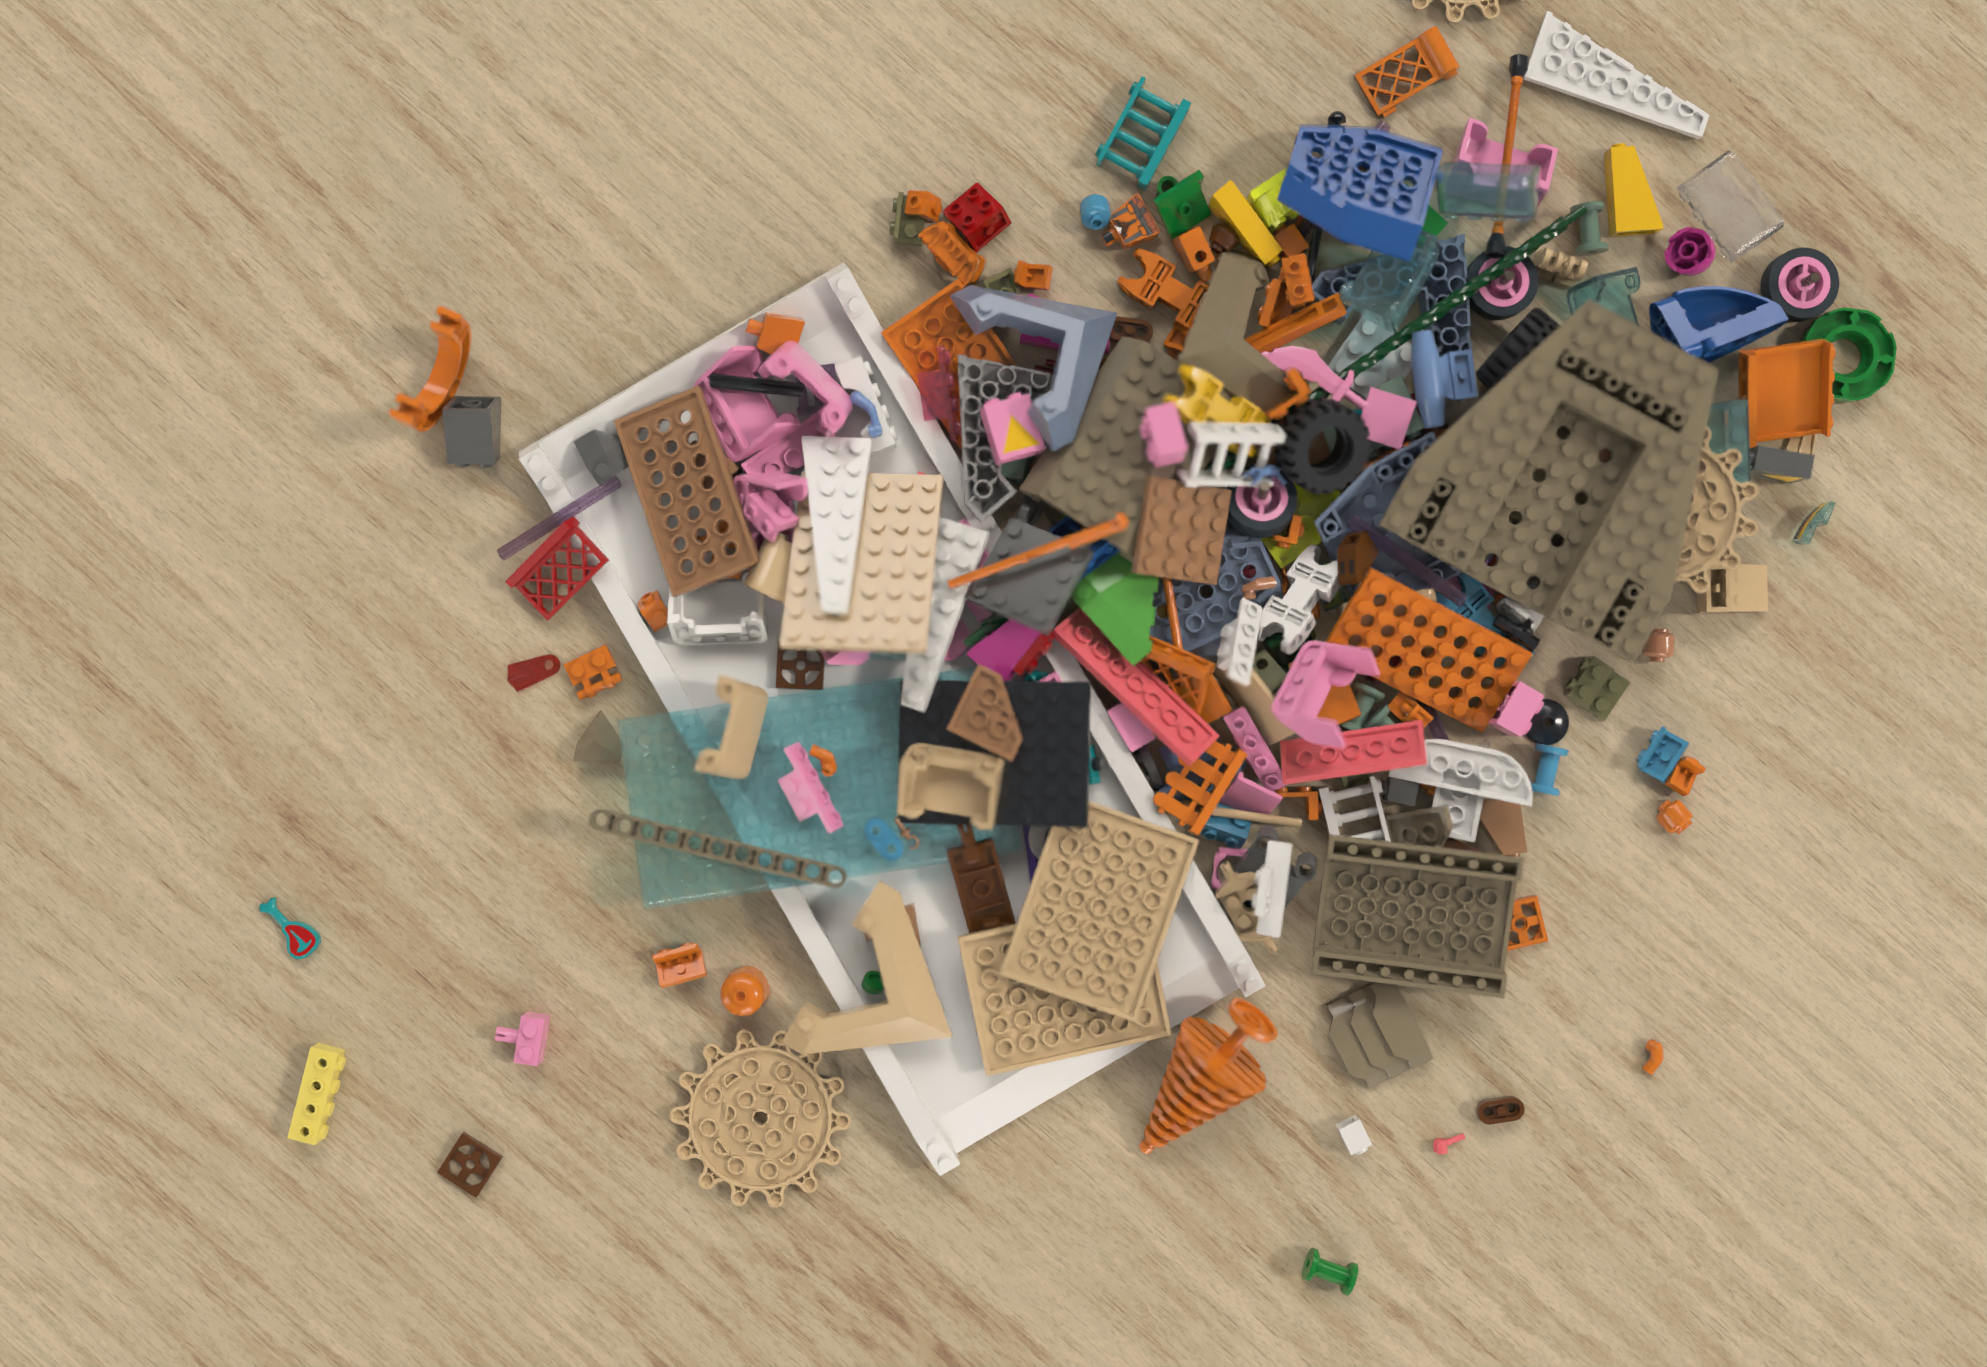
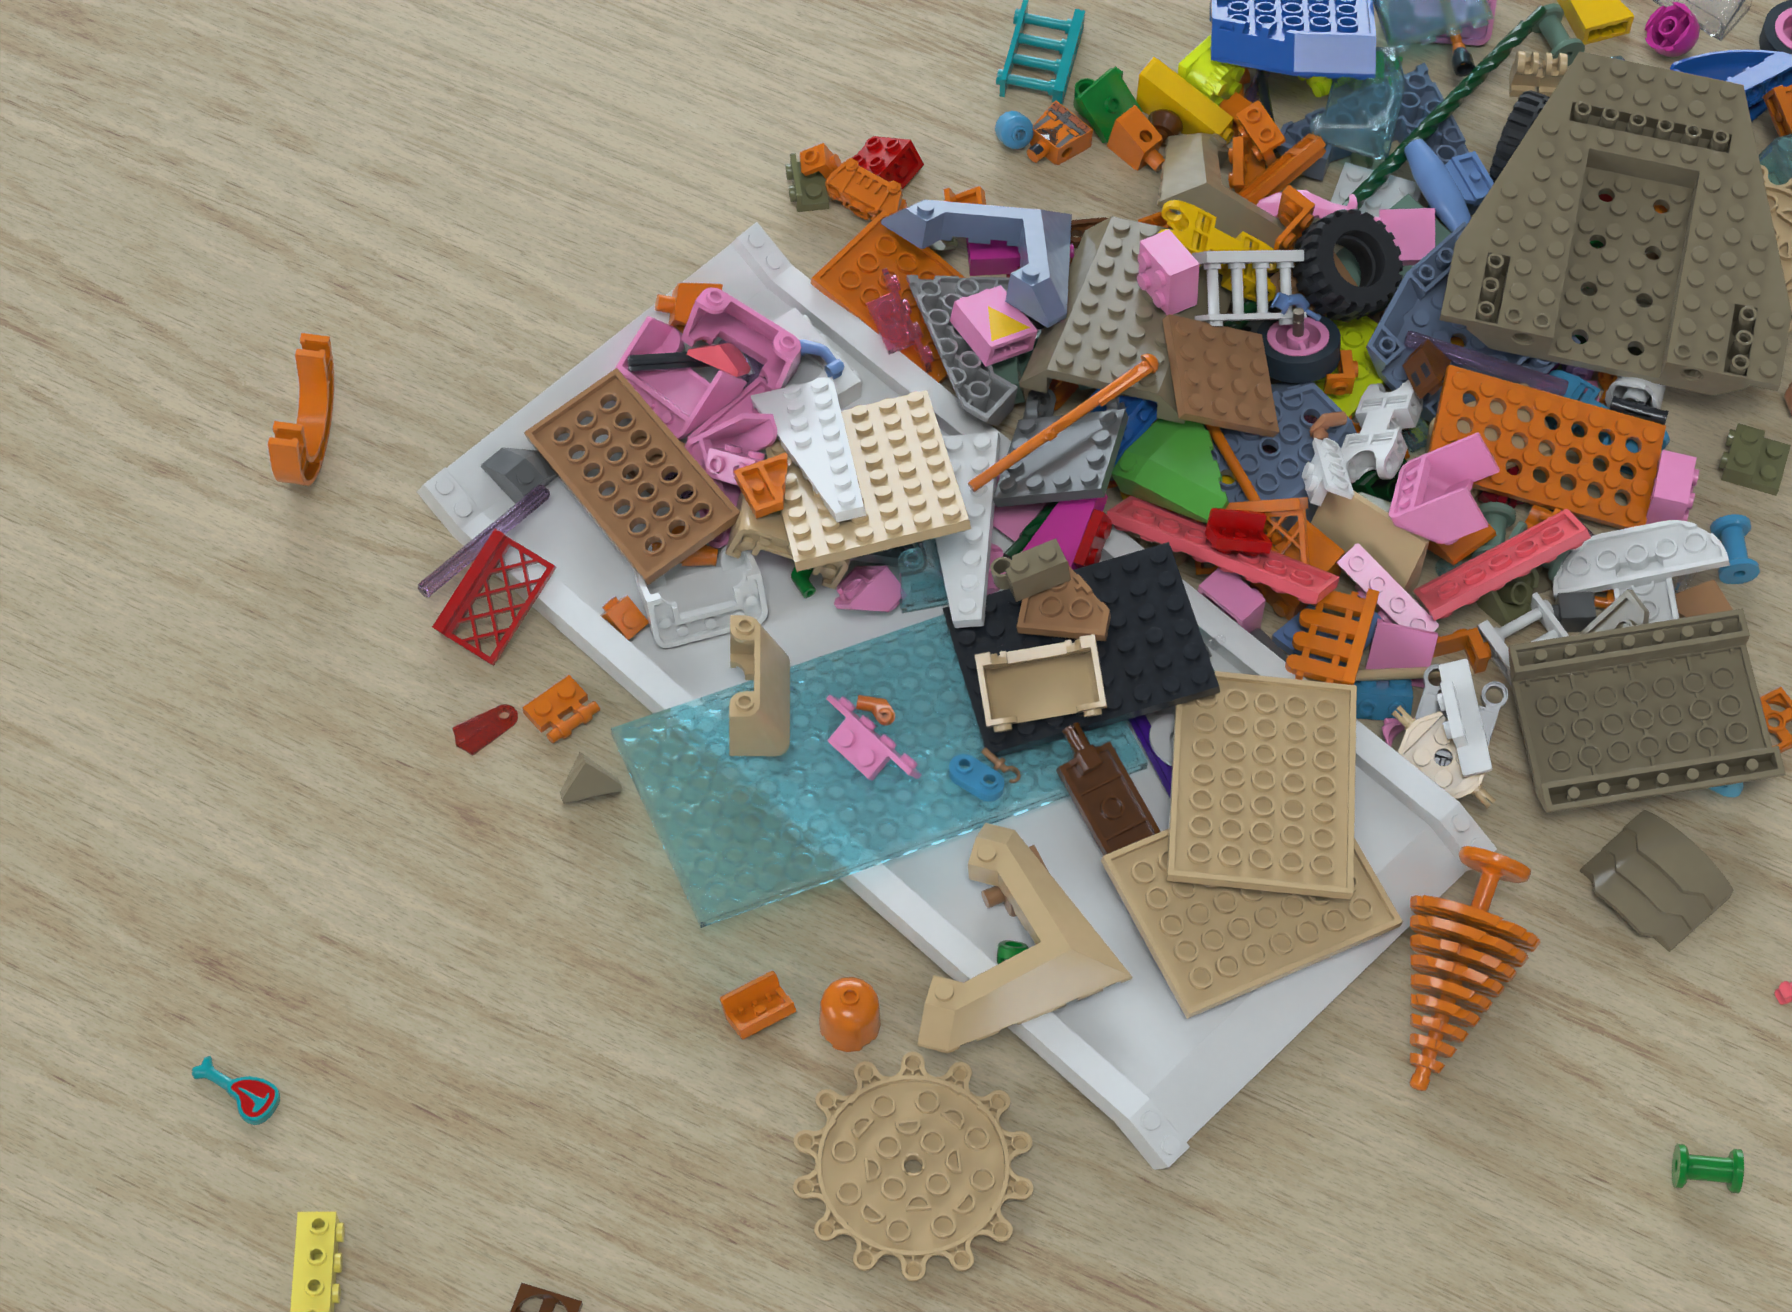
camera: 15 degrees left, 30 degrees down
dark grey slope [442,396,501,468] -> none
bright pink brick [495,1011,551,1066] -> none
dark tan beam [589,809,847,888] -> none
reddish brown piece [776,641,825,690] -> none
orange piece [1116,249,1209,329] -> none
white brick [1335,1115,1372,1155] -> none
wheel [1466,246,1538,320] -> none
black dish [1525,699,1569,745] -> none
none -> coral slope [686,343,751,377]
none -> orange wing [734,452,788,519]
none -> dark tan hinge [990,538,1071,602]
none -> red bracket [1205,508,1272,556]

